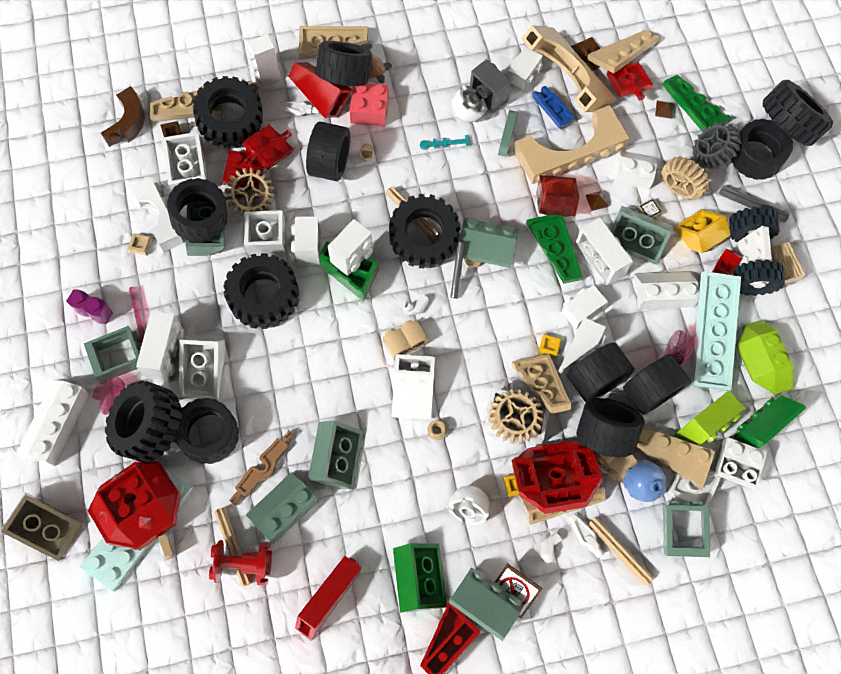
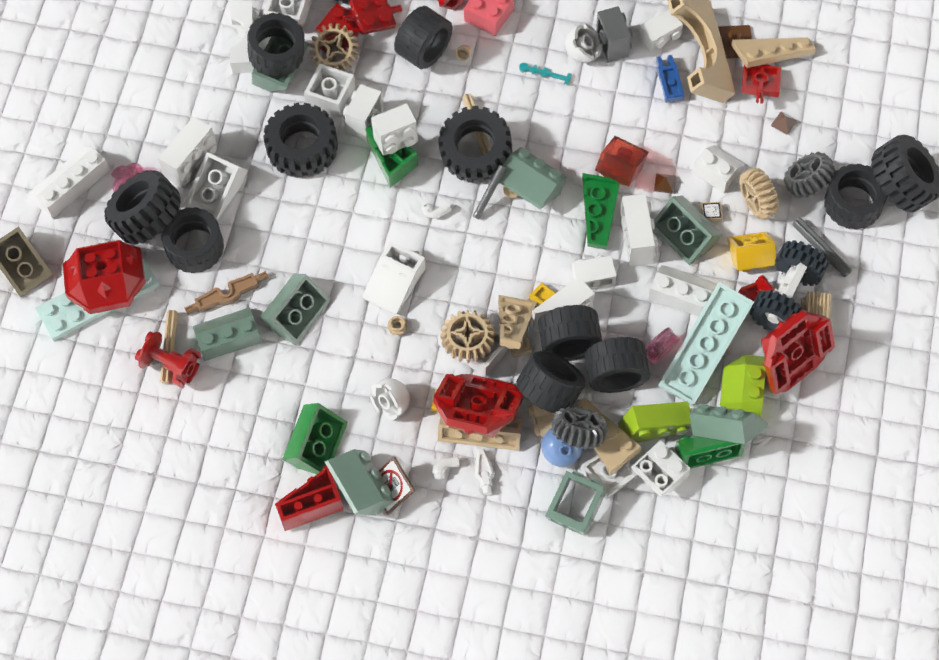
camera: 30 degrees right, 5 degrees down
magenta brick [66,289,113,324] -> none
sand green window [83,326,141,383] -> none
tan tile [127,233,153,256] -> none
clear pink bar [129,287,146,346] -> none
tan tile [158,534,173,561] -> none
red slope [295,556,361,641] -> none
tan brick [383,320,428,360] -> none
sand green beam [498,110,518,157] -> none
tan arch [513,105,630,185] -> none
tan axle [588,517,653,585] -> none
green wing [662,75,732,132] -> none
none -> dark grey gear [551,406,608,449]
none -> sand green slope [689,404,768,444]
none -> red piece [761,310,835,395]

